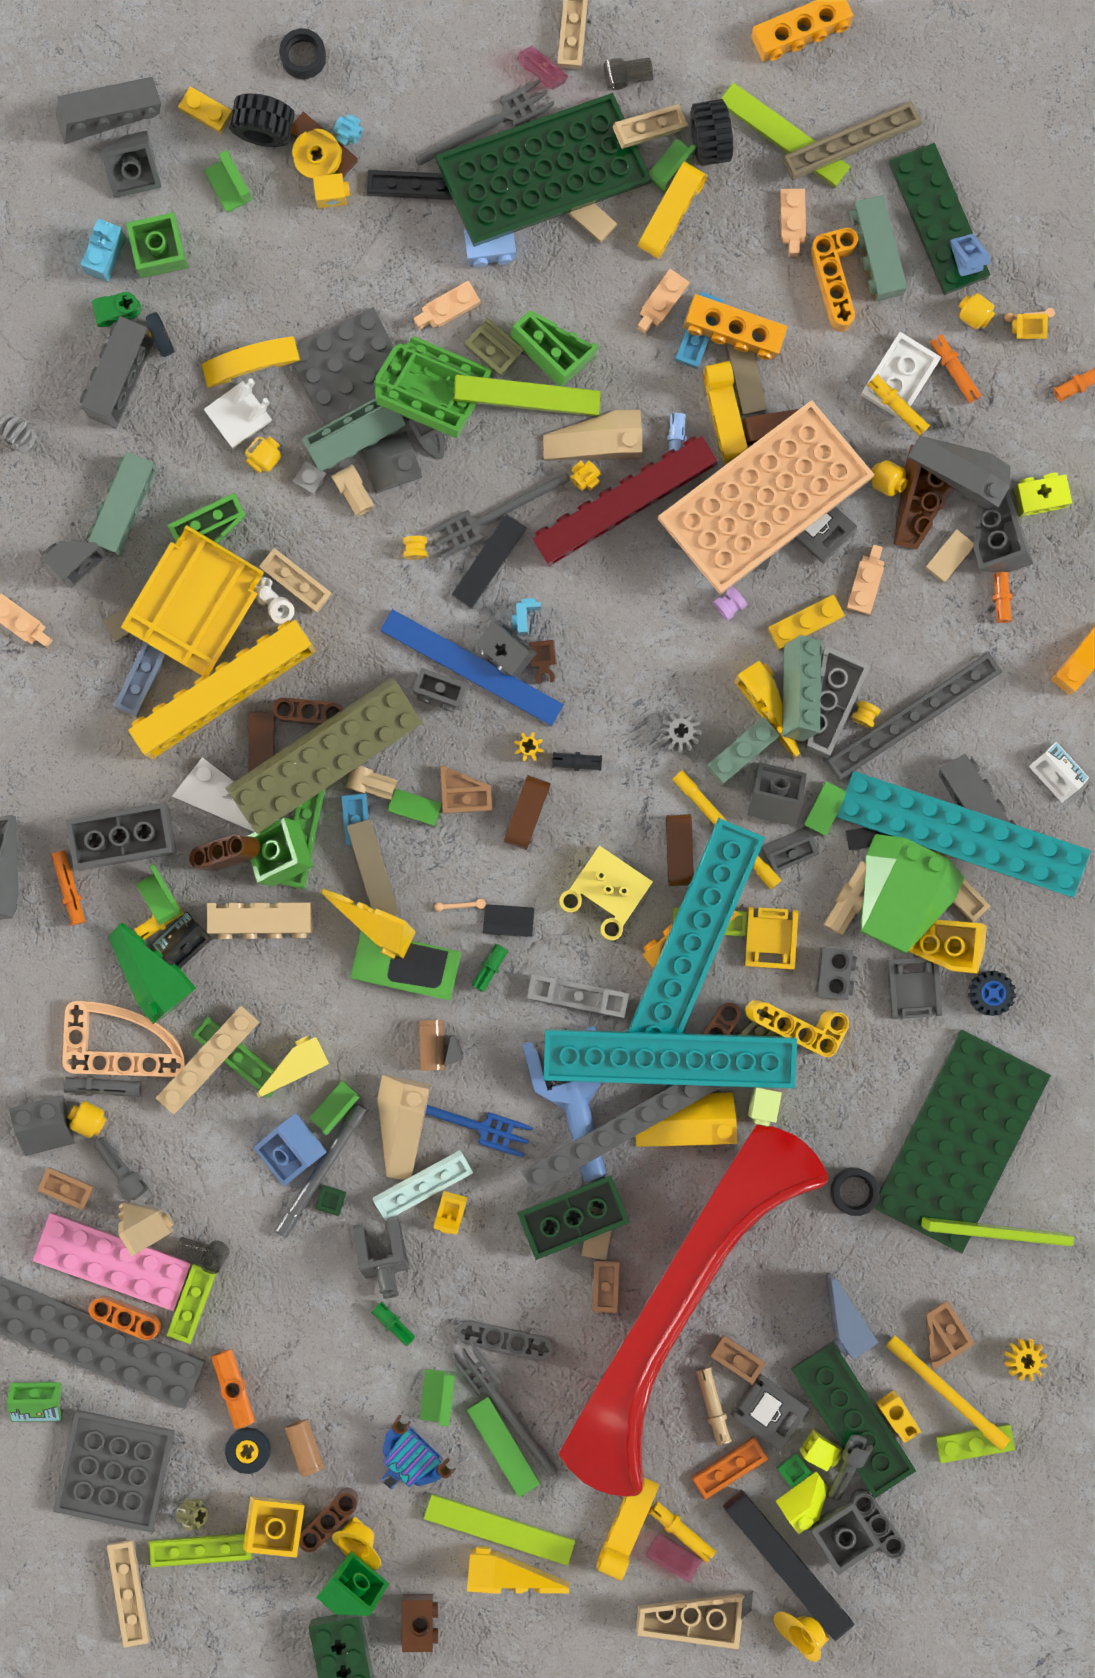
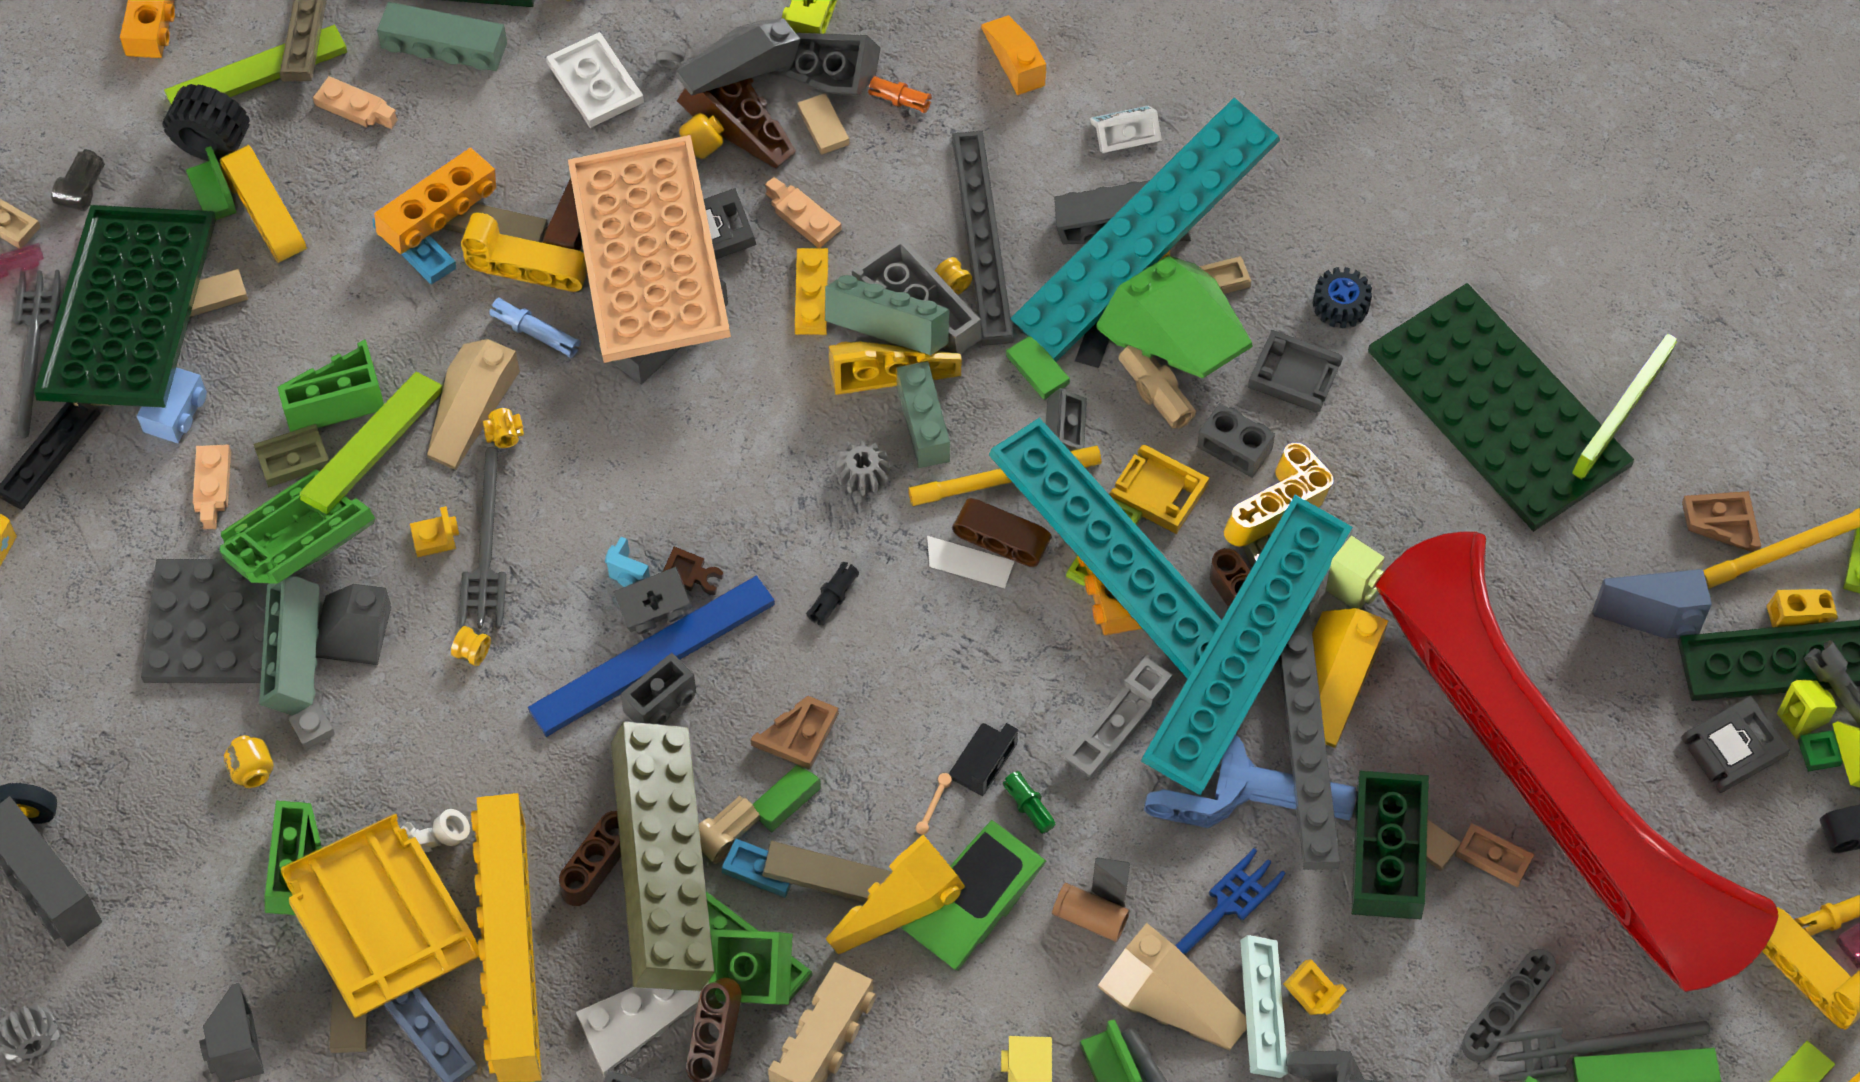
camera: 60 degrees left, 25 degrees down
sand green brick [87,452,157,557] -> none
yellow slope [202,336,300,388] -> none
white plate [204,378,272,449] -> none
reddish brown tile [248,712,275,772] -> none
tan plate [259,548,333,613] -> none
tan piece [331,464,375,517] -> none
dark grey plate [408,419,445,459] -> none
black tile [452,514,527,609] -> none
reddish brown beam [504,775,551,850] -> none
yellow gear [514,732,544,762] -> none
dark red brick [532,436,718,567] -> none
light yellow piece [559,845,653,941] -> none
tan plate [612,104,688,149] -> none
light nougat hinge [637,269,690,334] -> none
orange tile [691,1437,768,1500] -> none
tan pin [695,1367,732,1446] -> none
medium nougat plate [710,1334,766,1385] -> none
lavender wheel [713,587,747,621] -> none
dark grey slope [748,762,807,826] -> none
light orange beam [810,228,858,332] -> none
black tyre [830,1168,879,1216] -> none
yellow pin [867,374,930,436] -> none
yellow wedge [908,920,987,974] -> none
orange pin [930,334,982,404] -> none
yellow gear [1004,1338,1047,1382] -> none
none -> yellow bracket [410,506,460,558]
none -> white sticker [927,536,1015,589]

